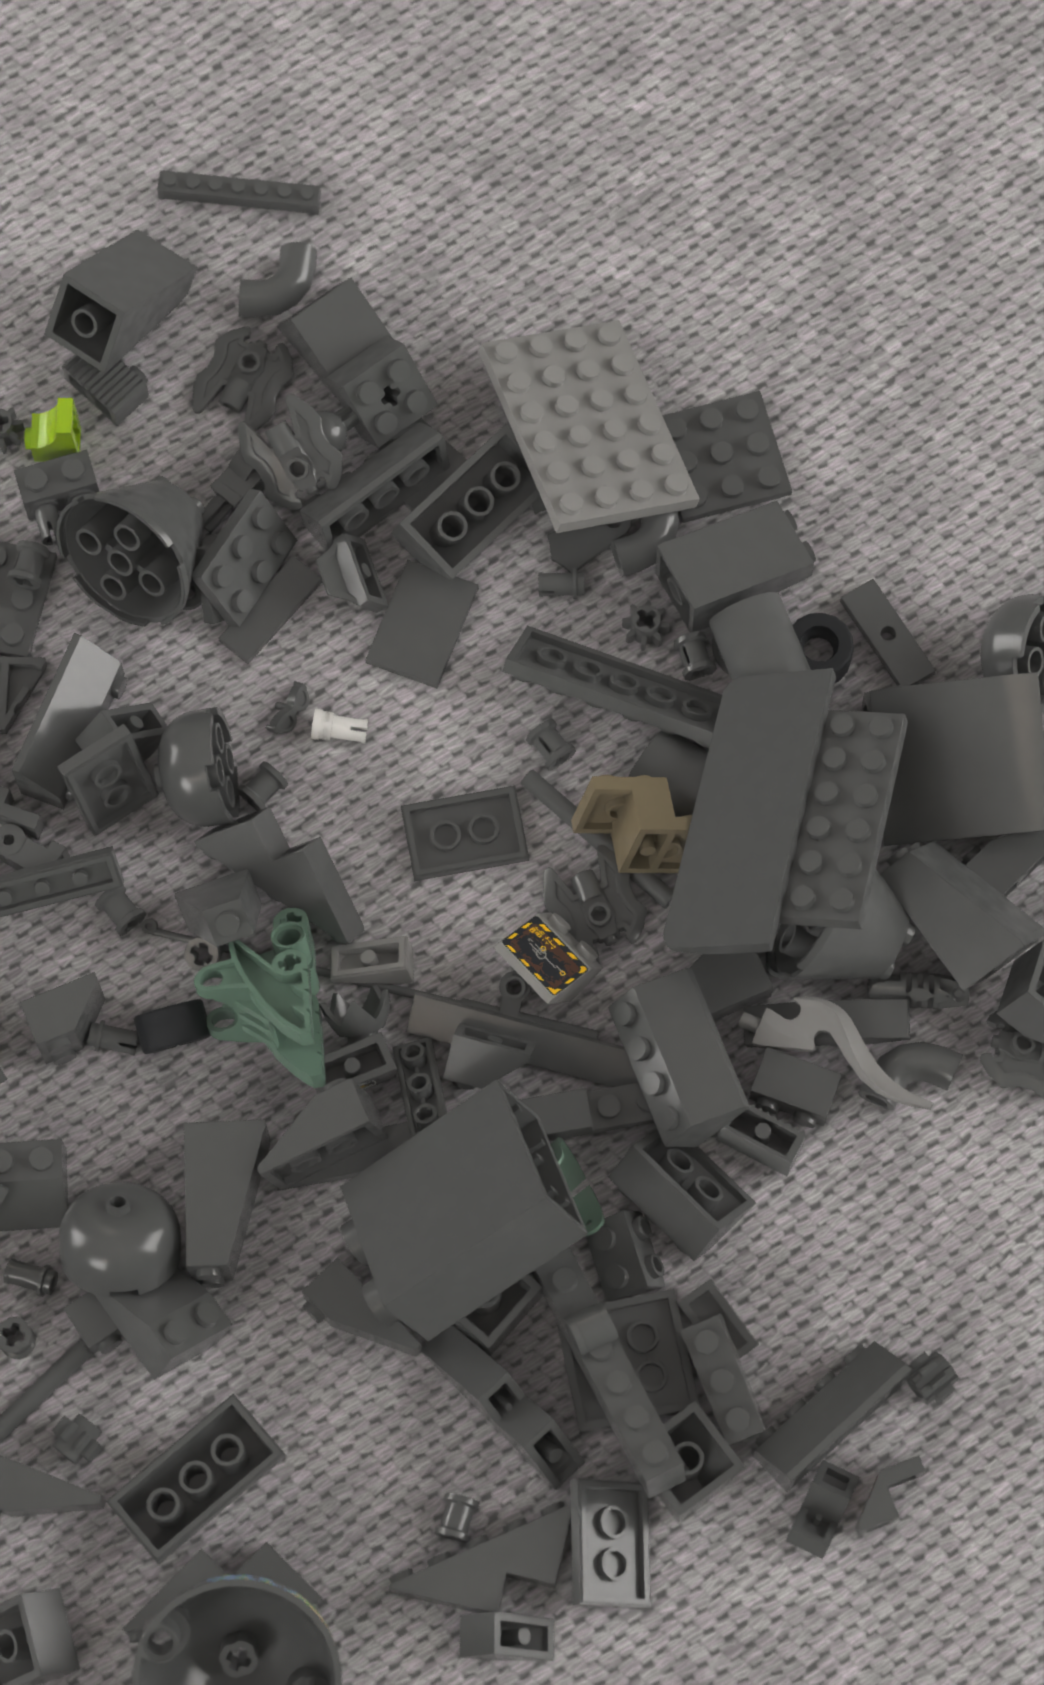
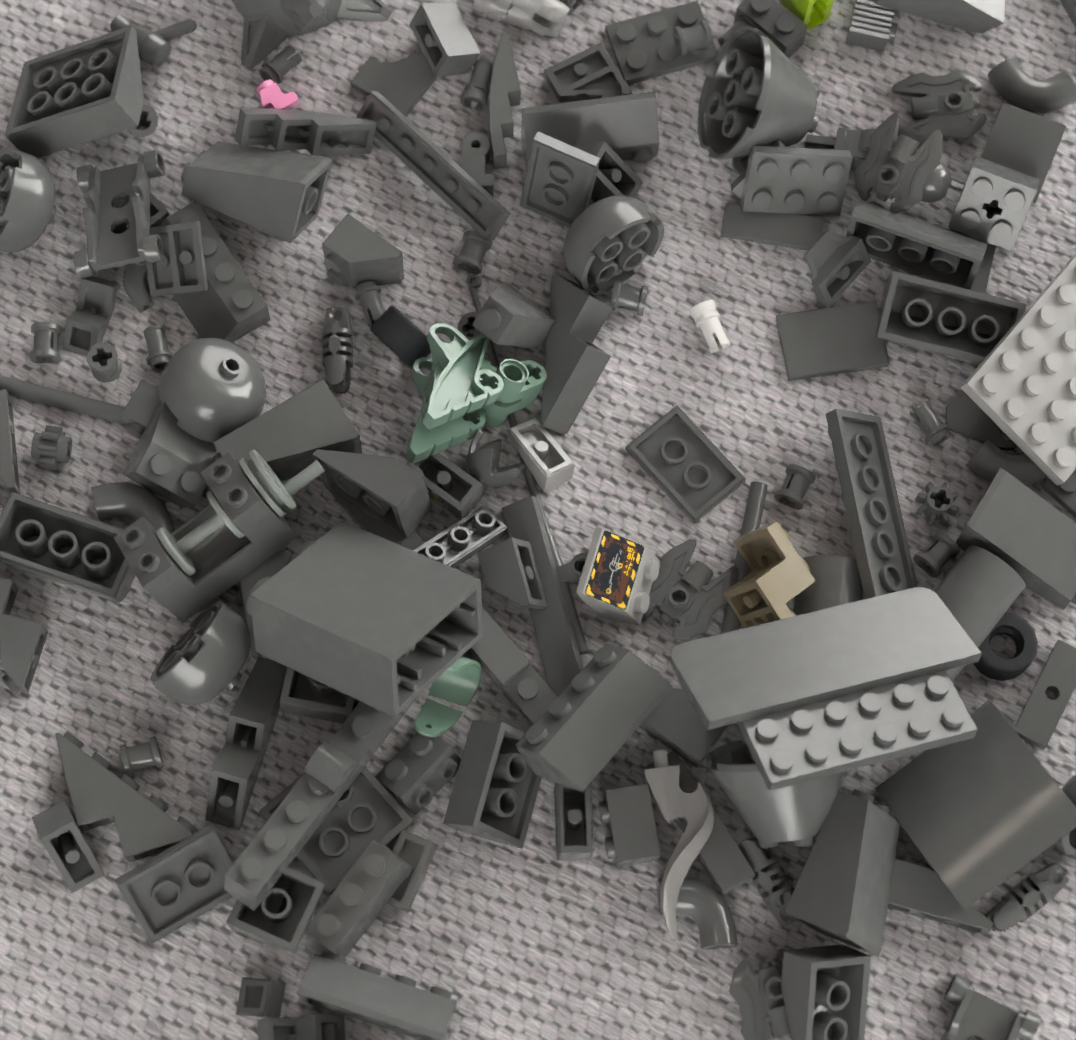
camera: 55 degrees right, 0 degrees up
dark grey piece [265,681,309,734] -> none
none -> dark grey cylinder [91,482,175,534]
none -> dark grey piece [114,450,325,622]
none -> dark grey cylinder [150,600,251,705]
none -> dark grey slope [236,977,286,1018]
none -> dark grey hinge [323,306,353,394]

